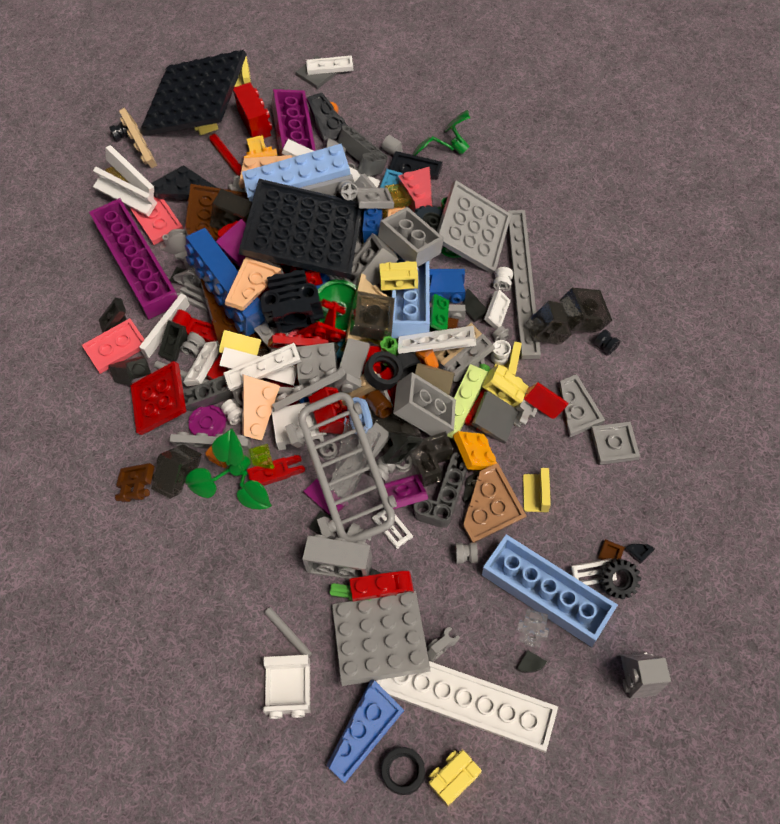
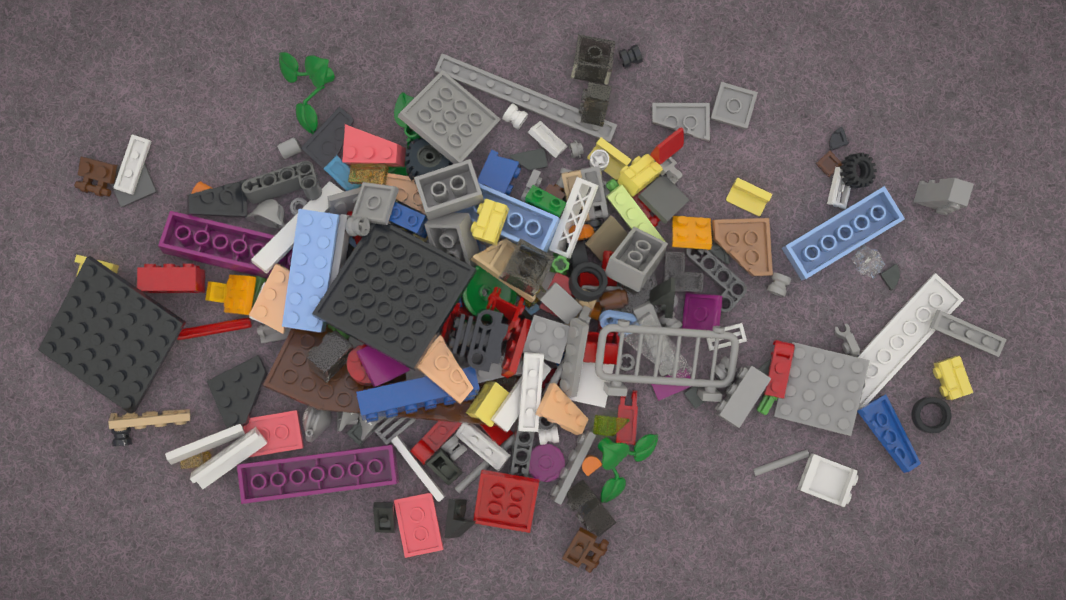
camera: 65 degrees left, 25 degrees up
none -> reddish brown plate [74,157,118,197]
none -> light grey plate [929,310,1007,357]

